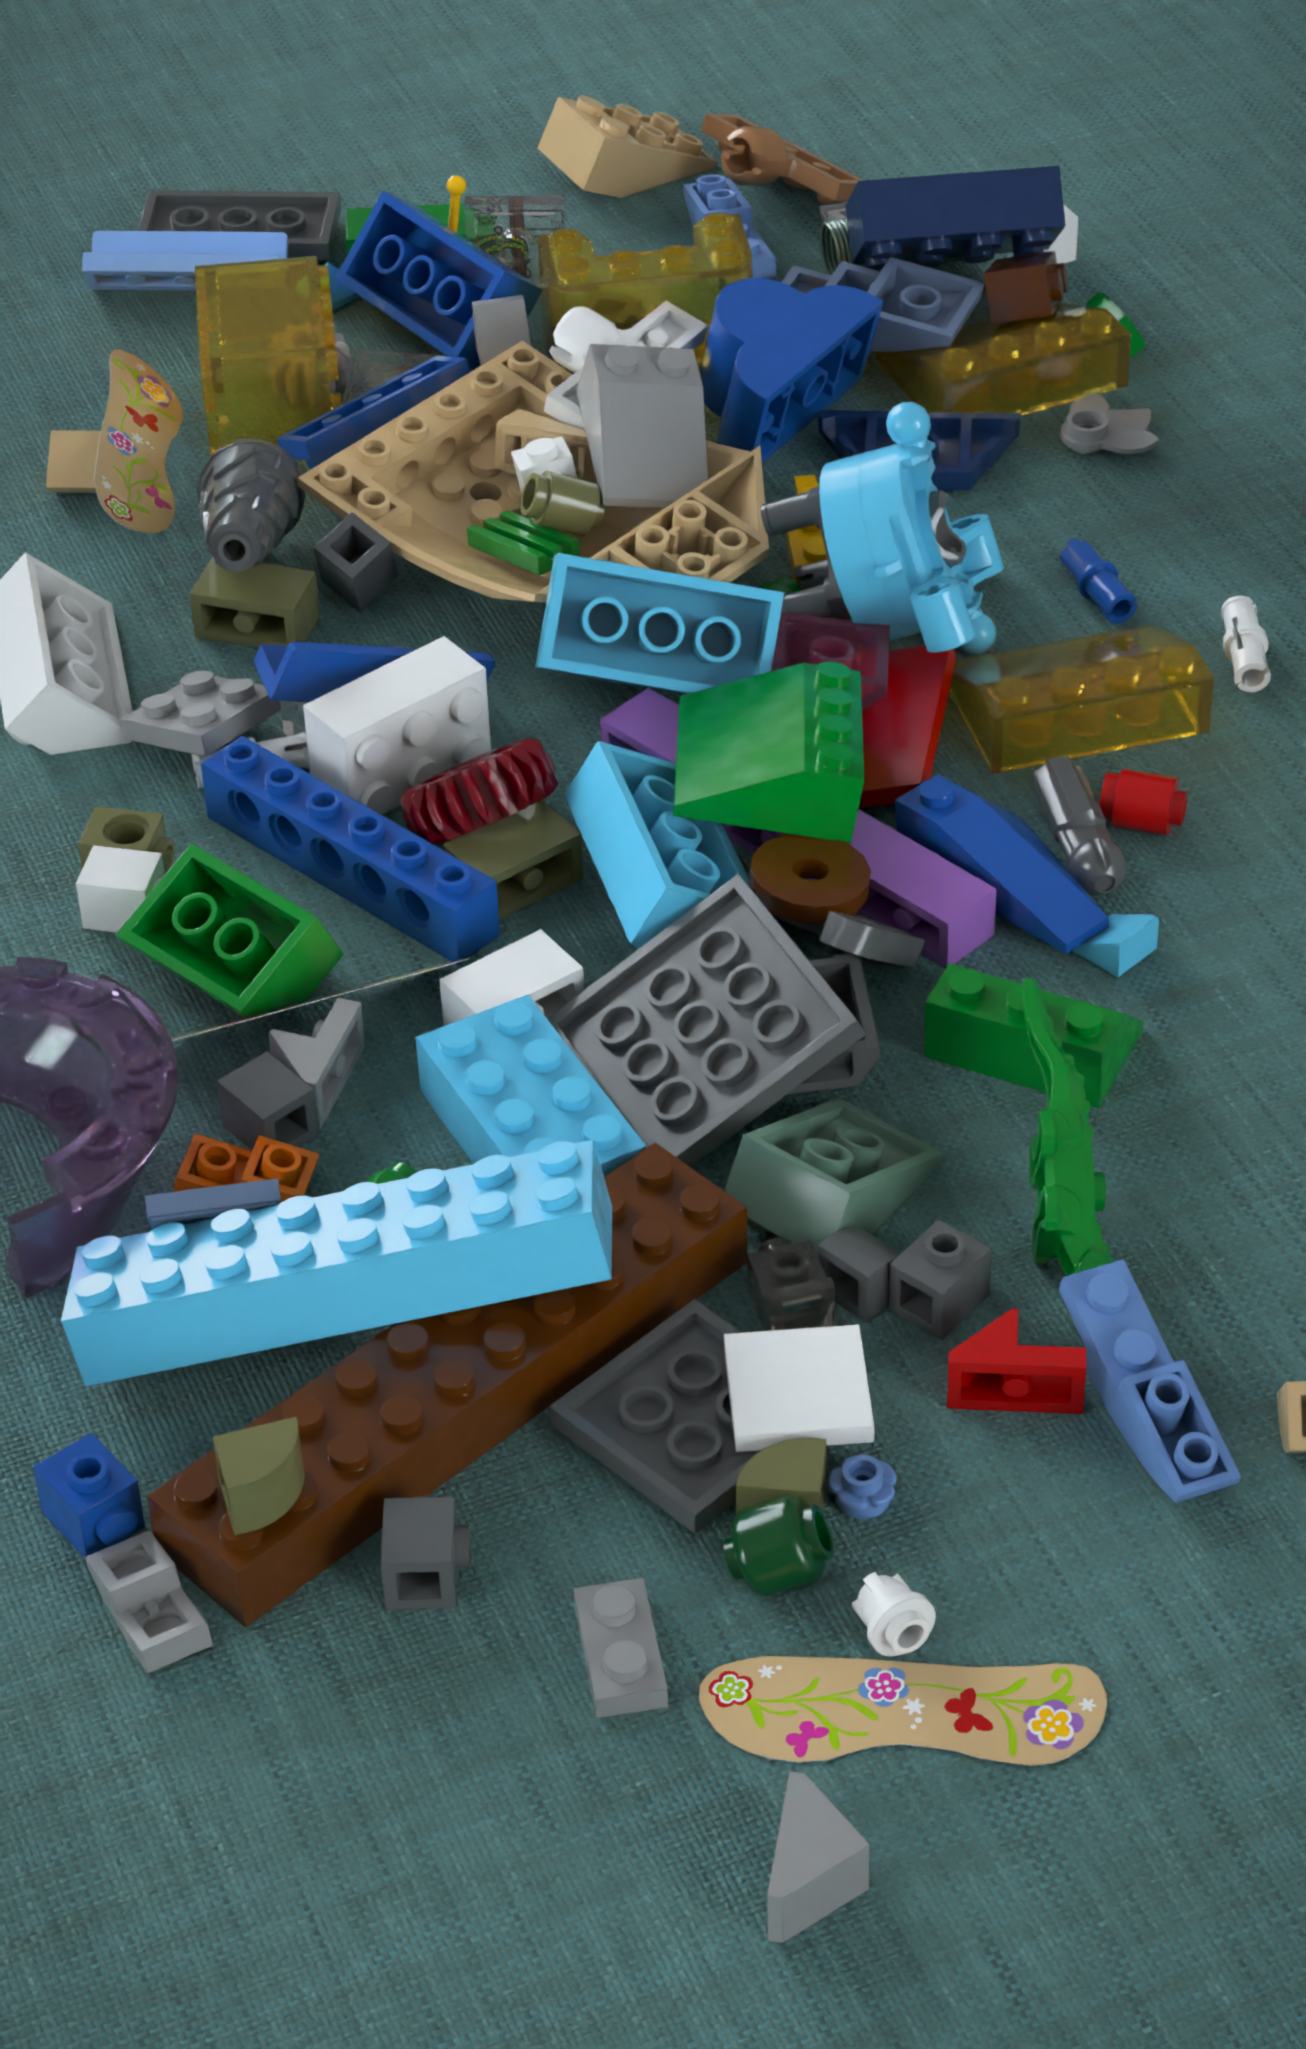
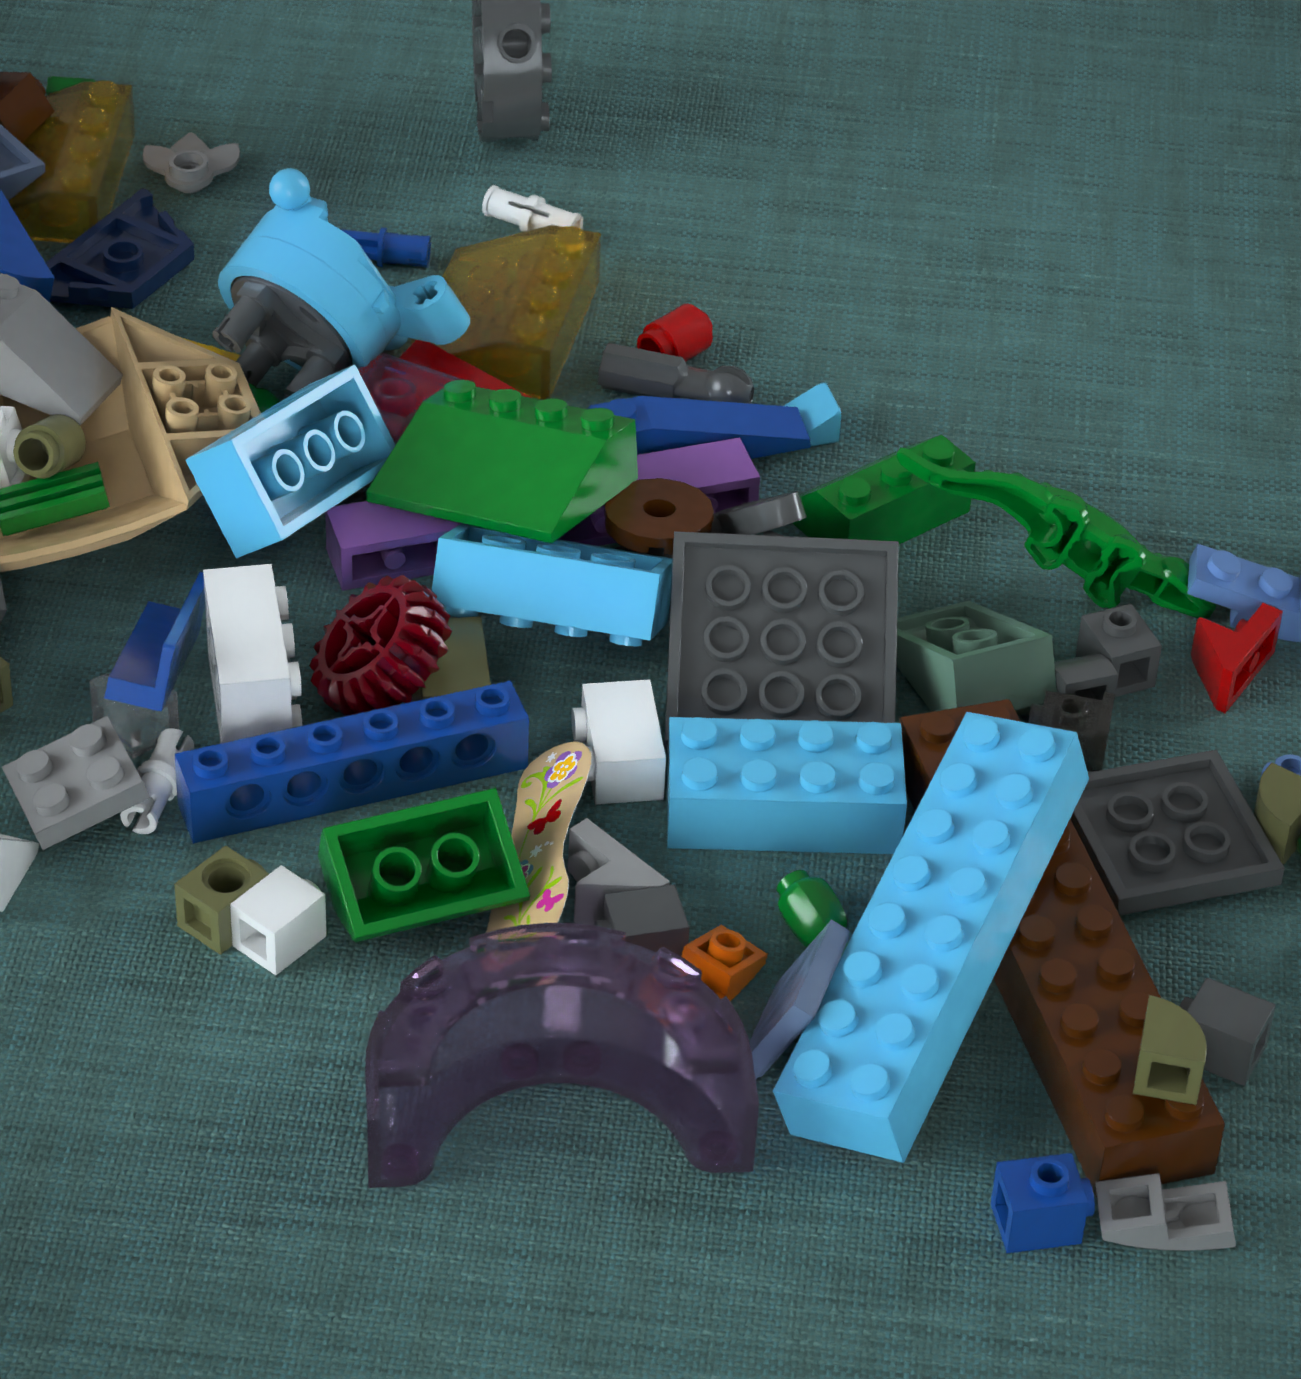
camera: 65 degrees left, 0 degrees up
white tile [724,1324,874,1452] -> none

